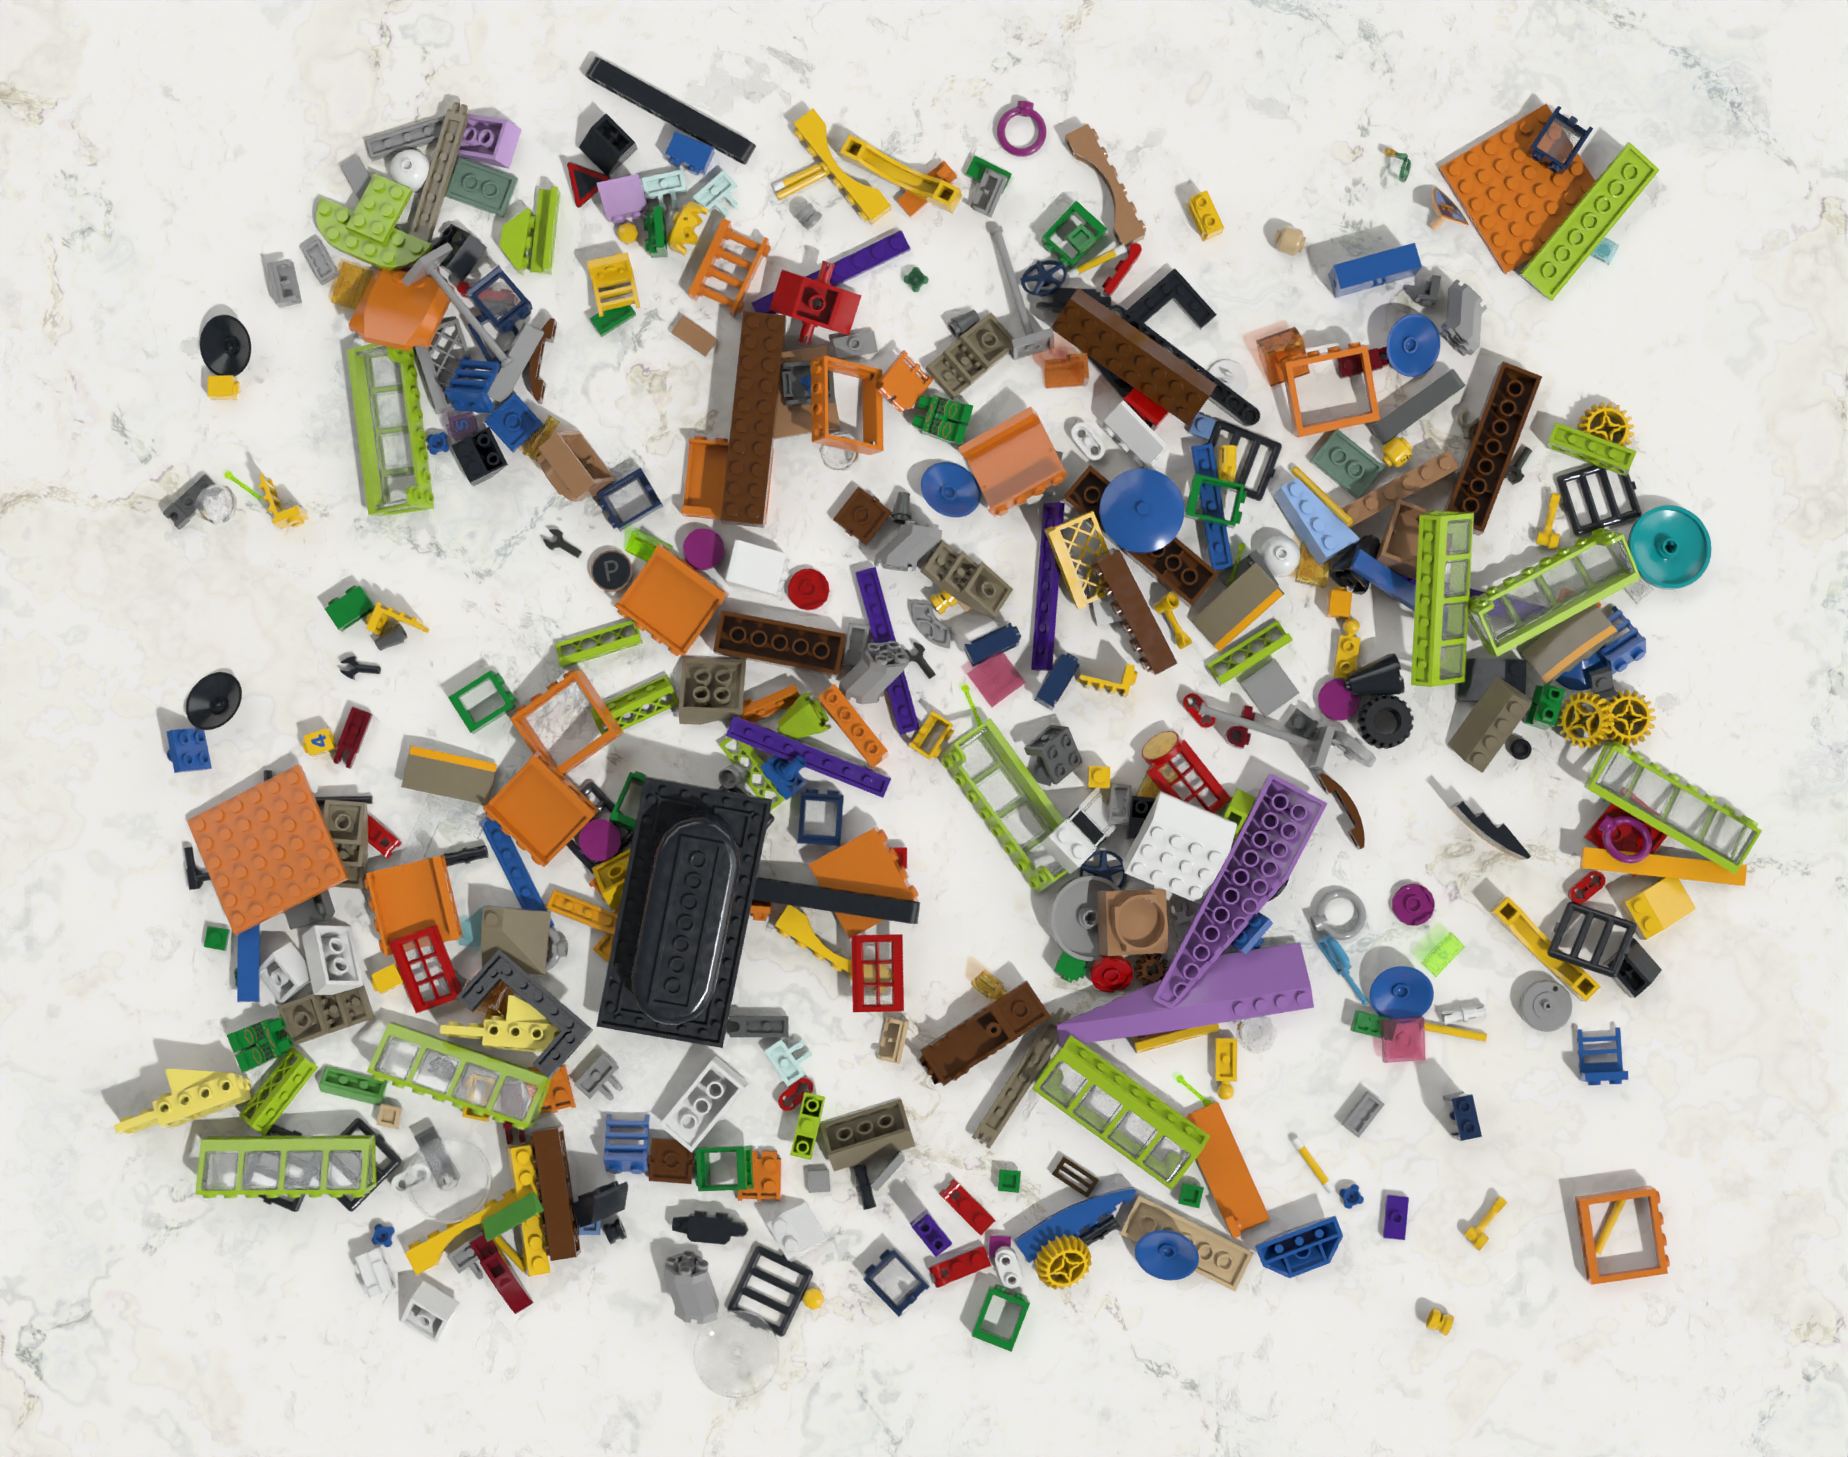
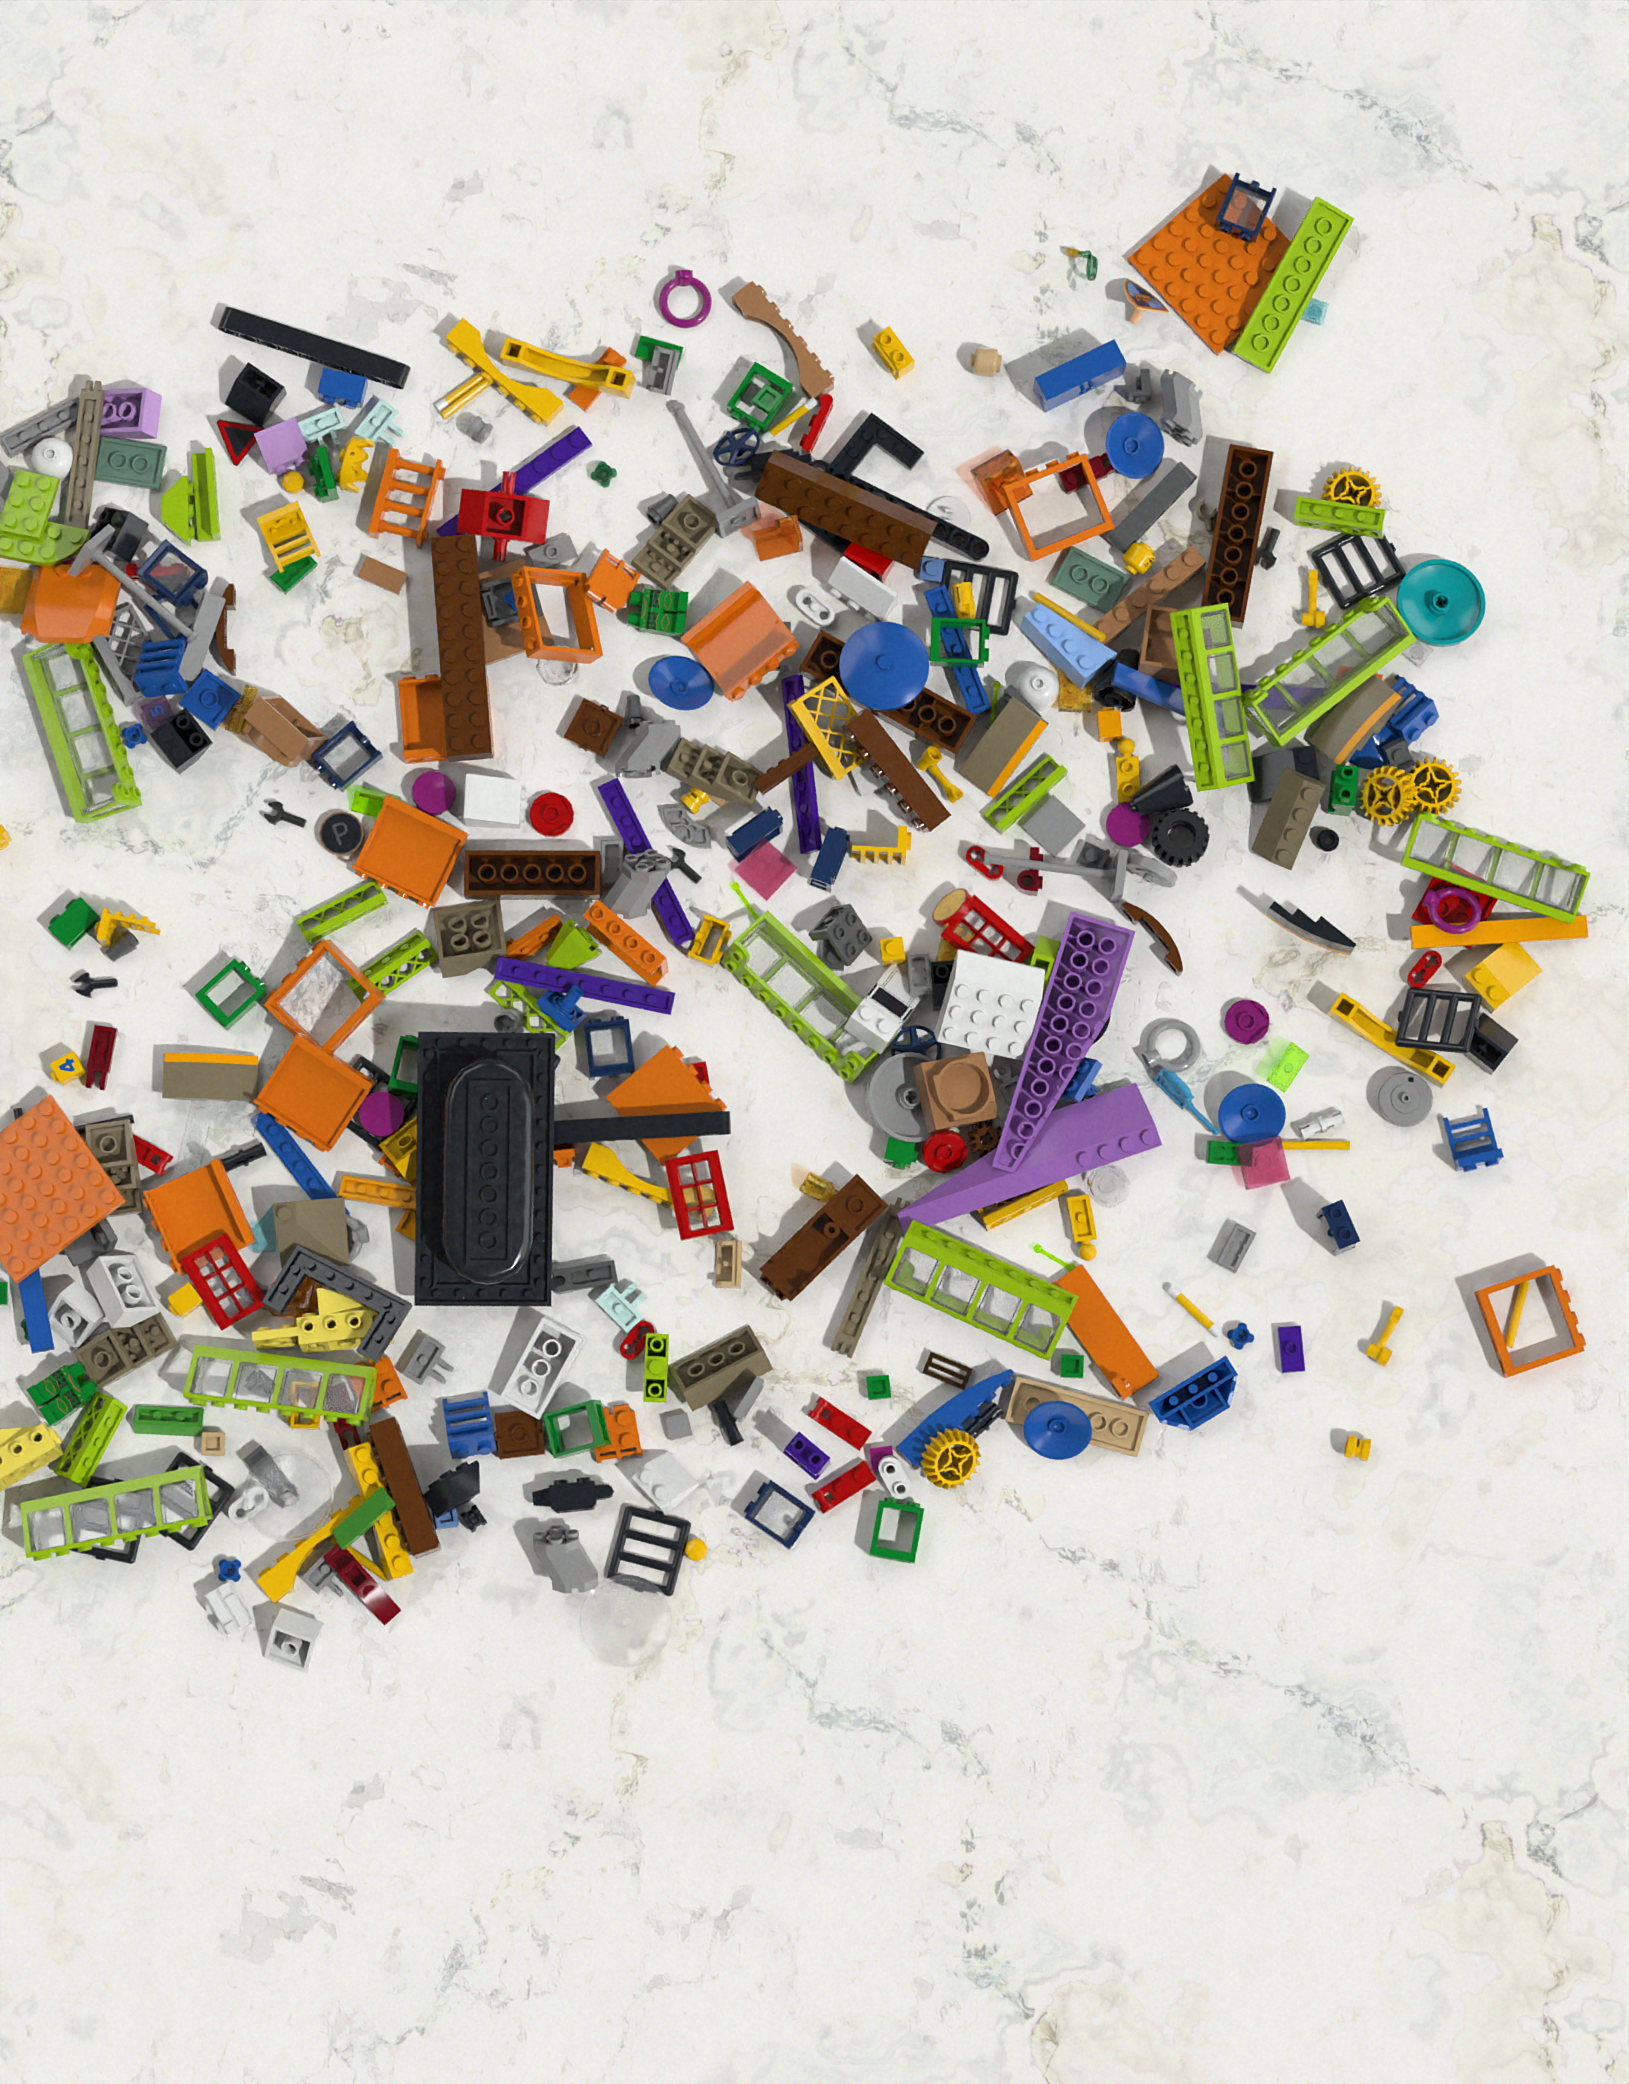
camera: 10 degrees left, 5 degrees down
none -> reddish brown piece [753,742,820,796]

